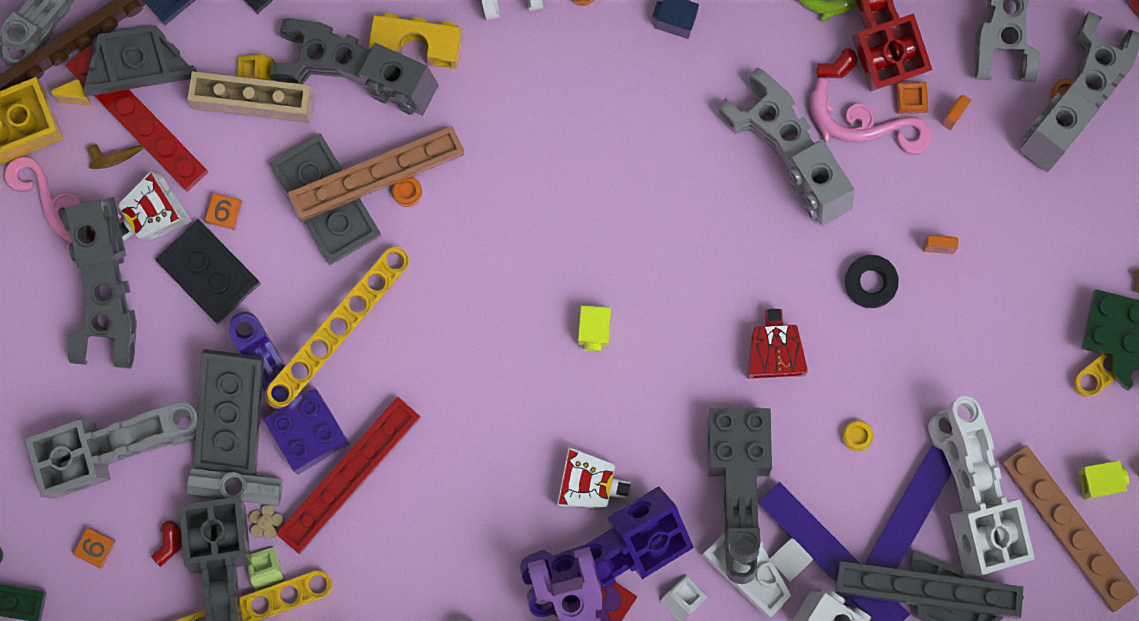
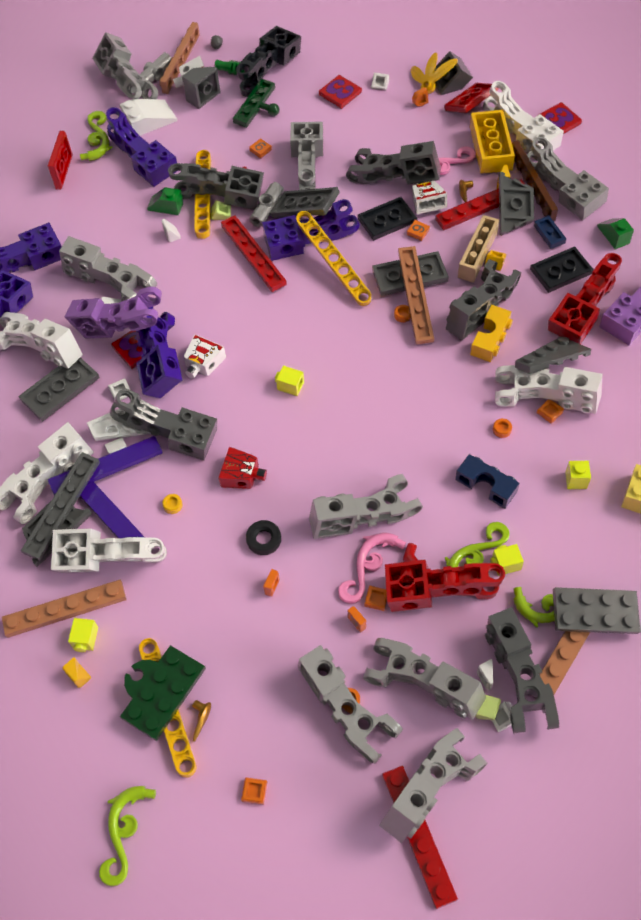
camera: 110 degrees right, 20 degrees down
tan plant [249,505,284,539] -> none

